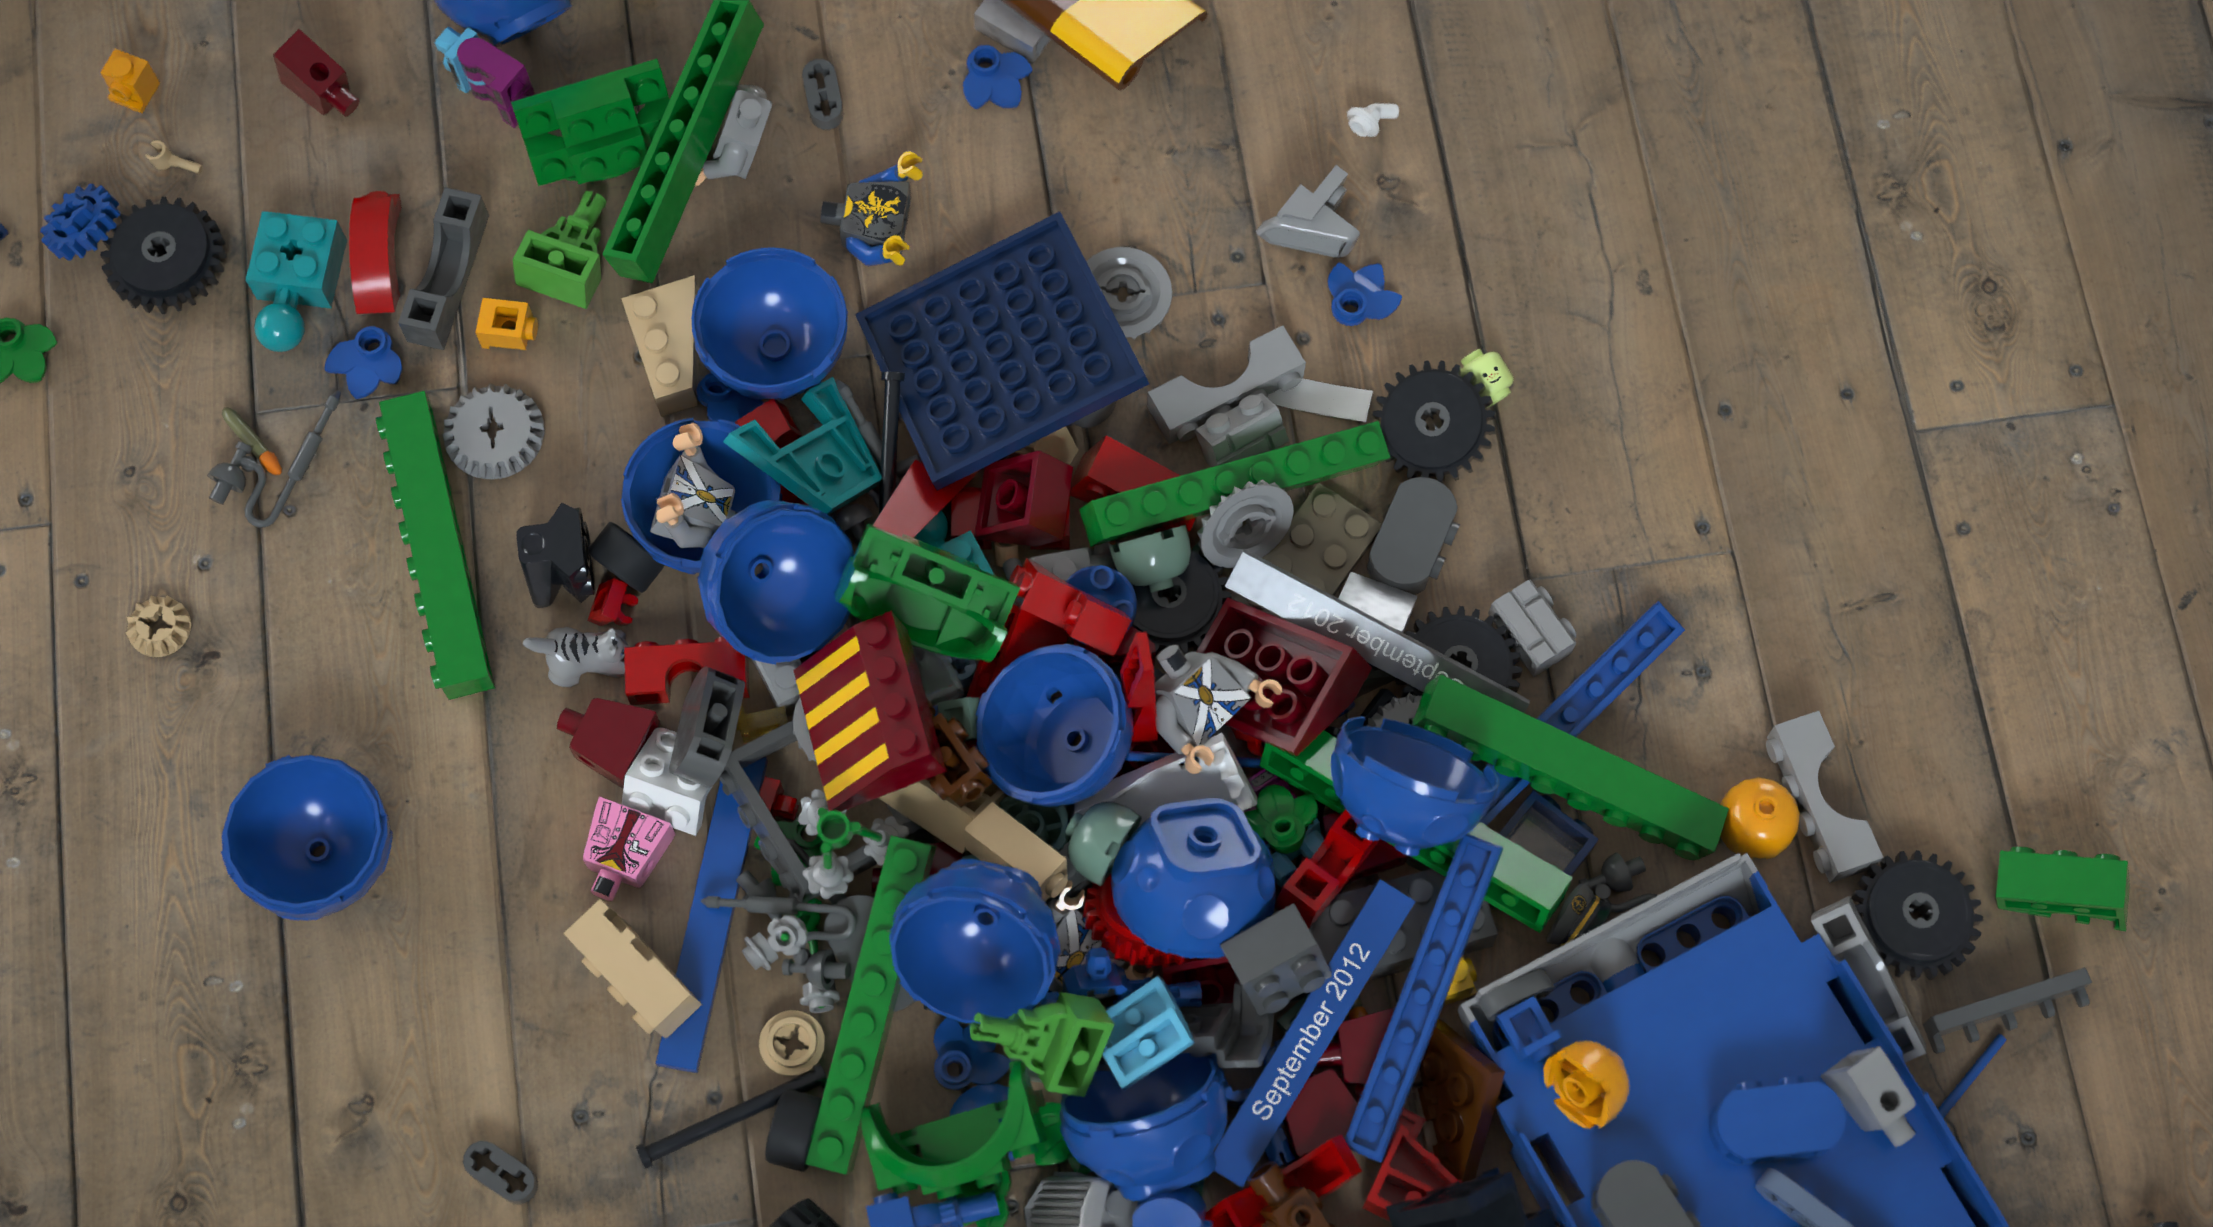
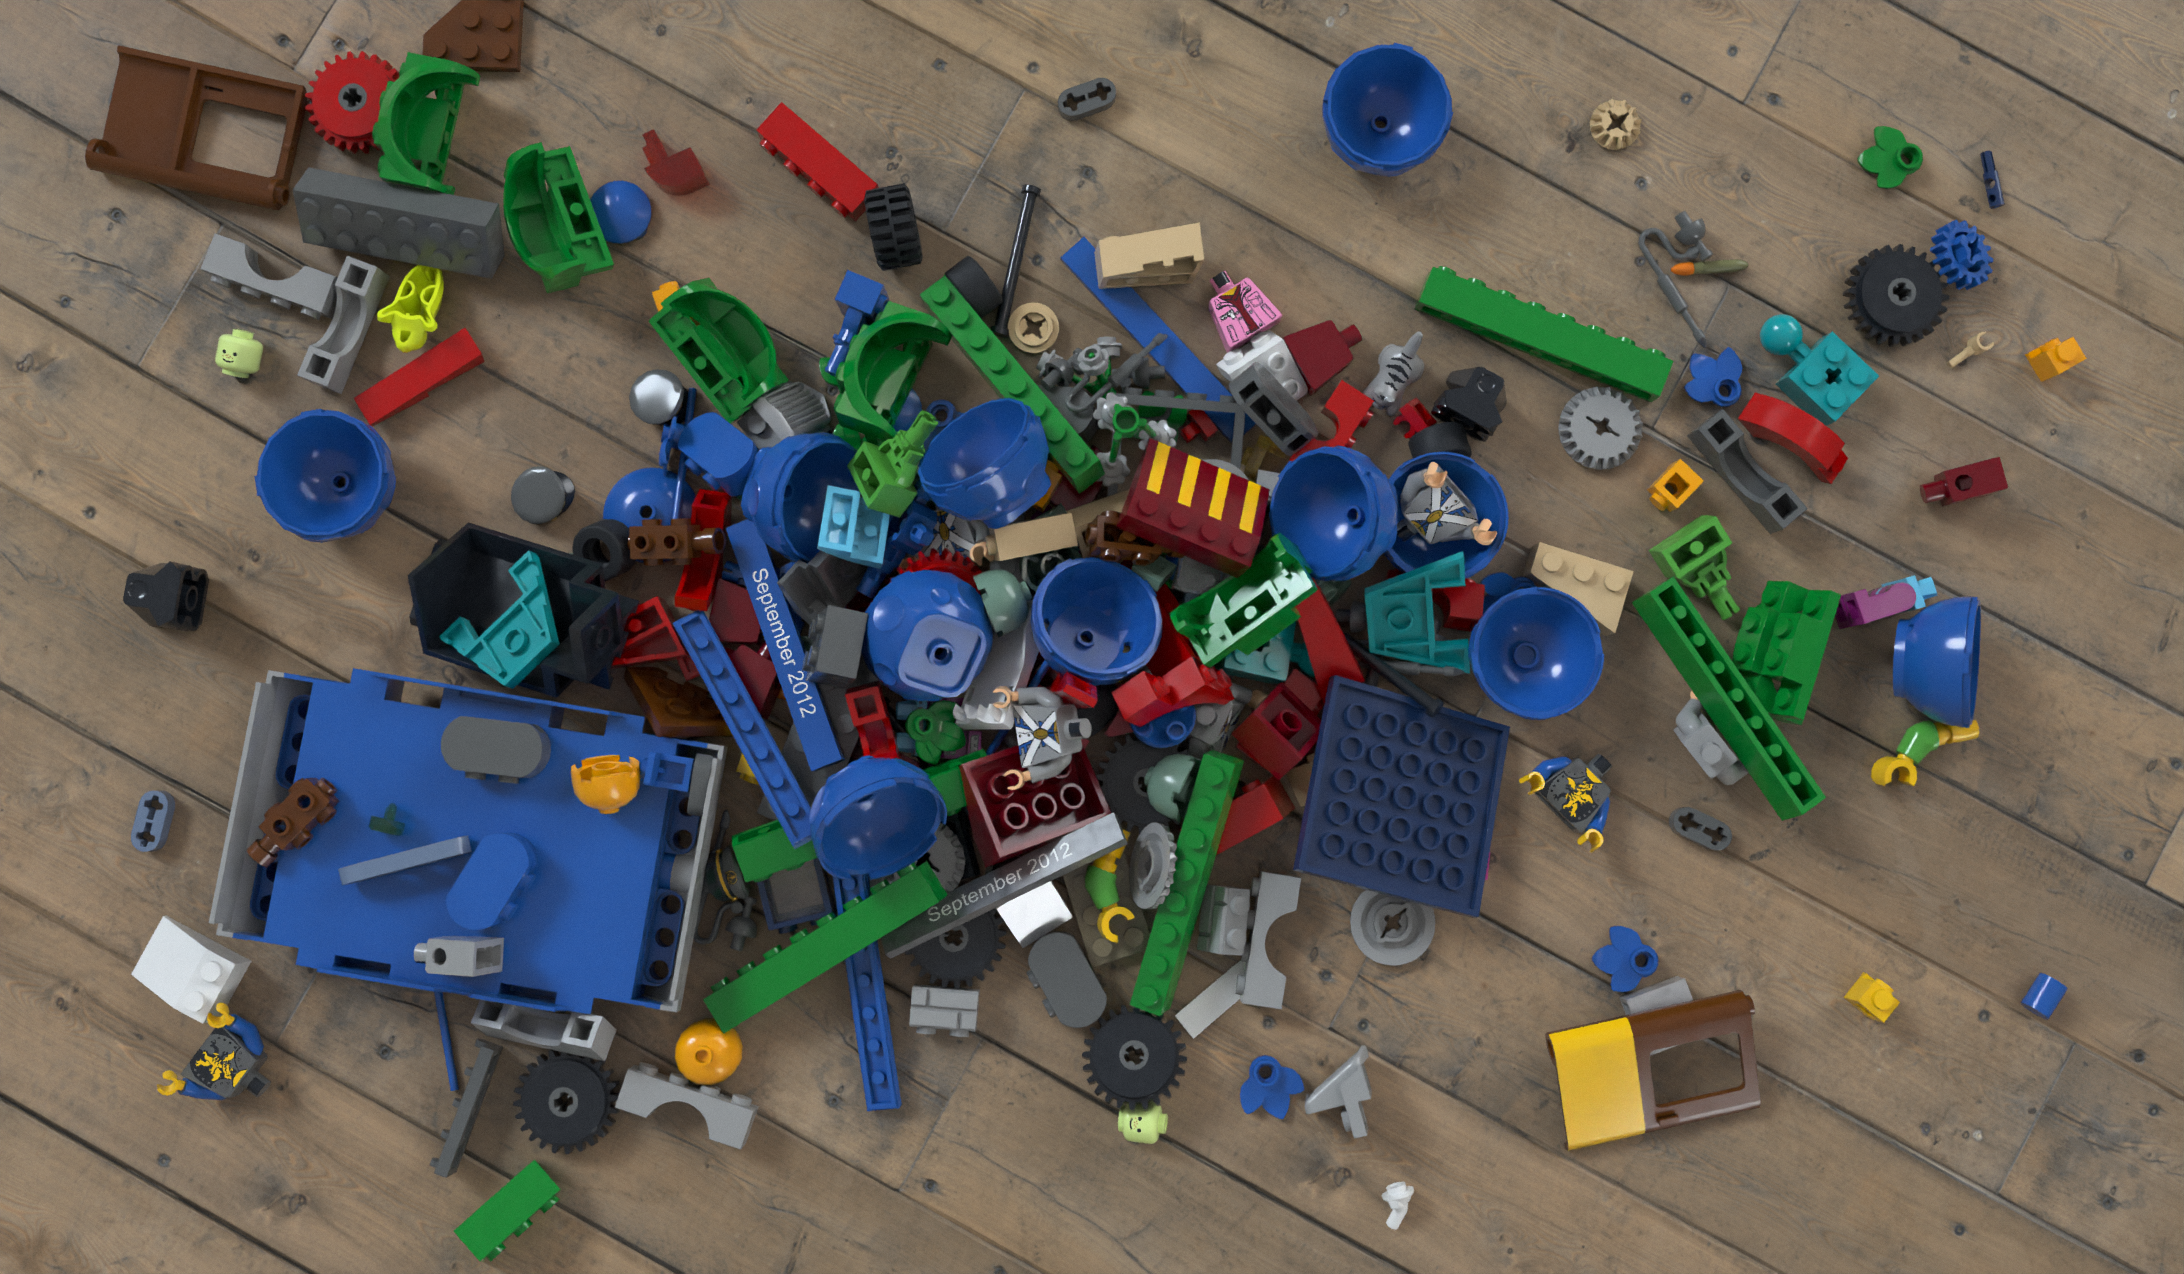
camera: 125 degrees right, 15 degrees up
none -> piece [1085,829,1135,943]

